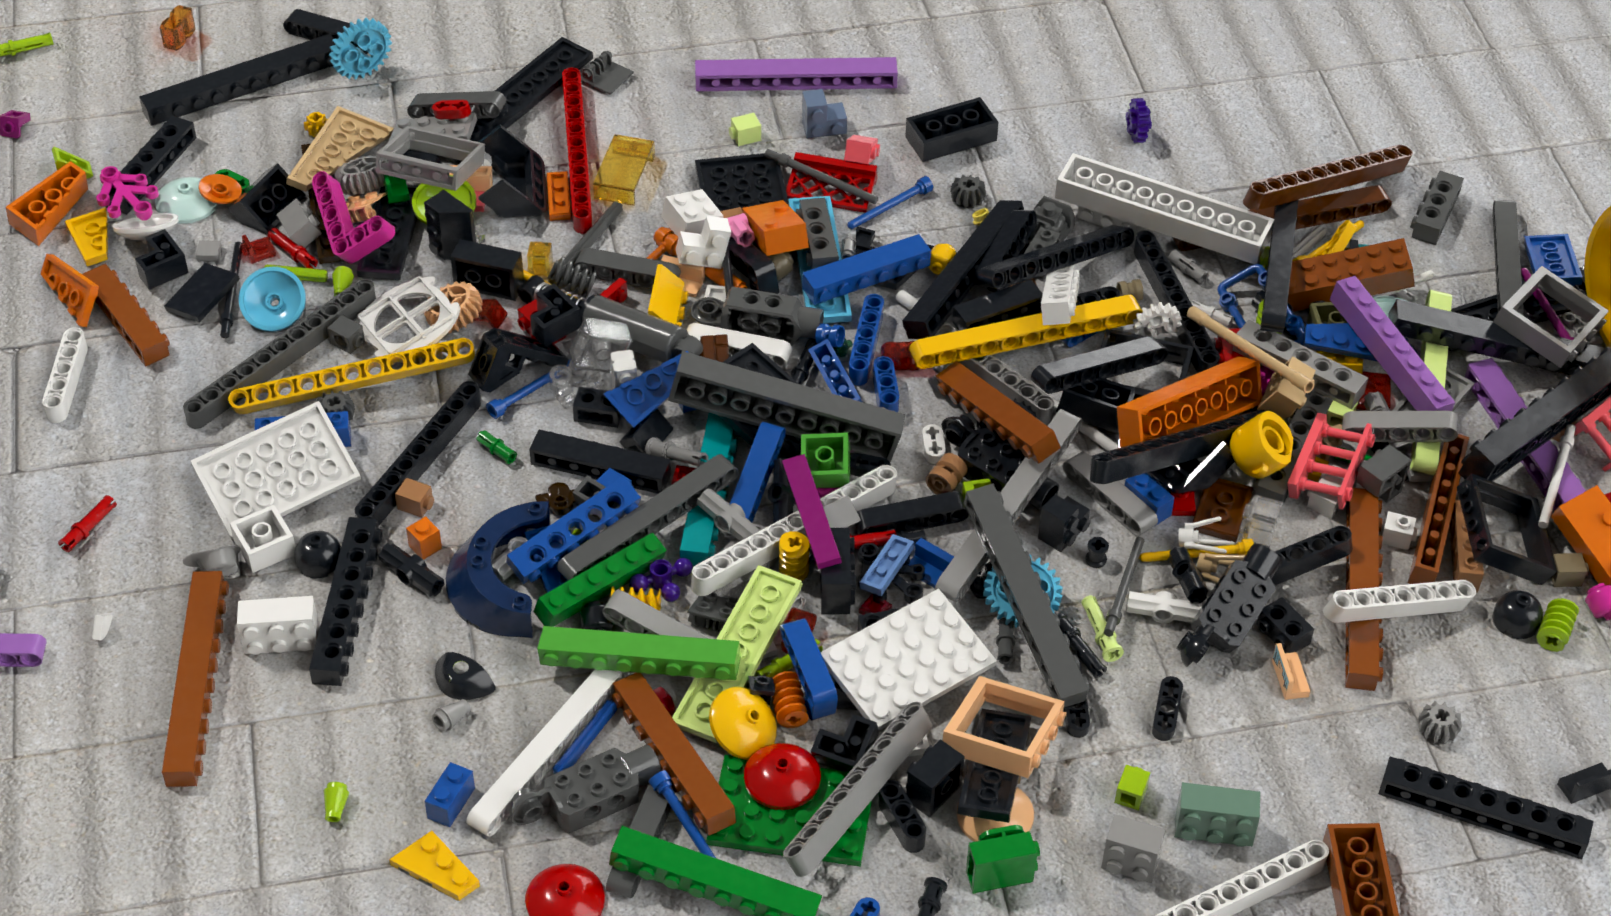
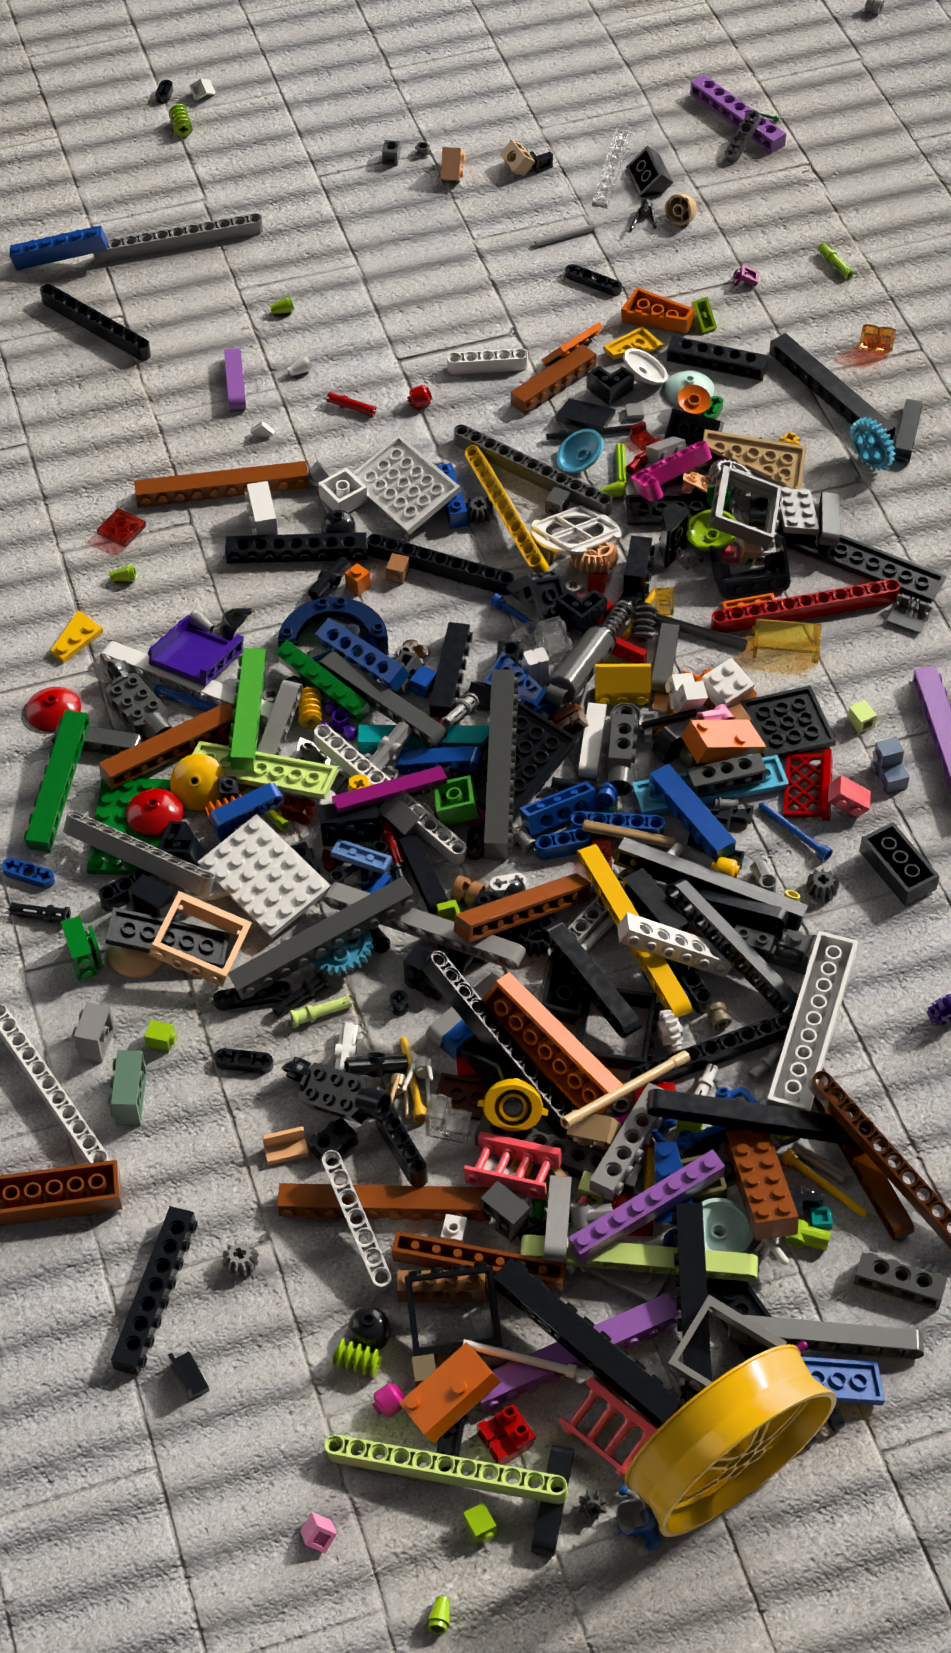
camera: 85 degrees right, 5 degrees up
dark pink plant [96,166,159,221] -> none
blue brick [424,762,475,827] -> none
red beam [432,100,472,119] -> none
green axle [476,430,517,464] -> none
blue piece [649,770,716,858] -> none
dark grey bar [764,149,878,204] -> none
dark grey bar [1104,537,1145,637] -> none
yellow beam [1322,220,1357,255] -> none
none -> clear red plate [97,508,146,548]
none -> dark purple panel [148,615,244,686]
none -> red head [407,385,433,409]
none -> tan axle [582,820,676,848]
none -> light grey piece [750,859,777,893]

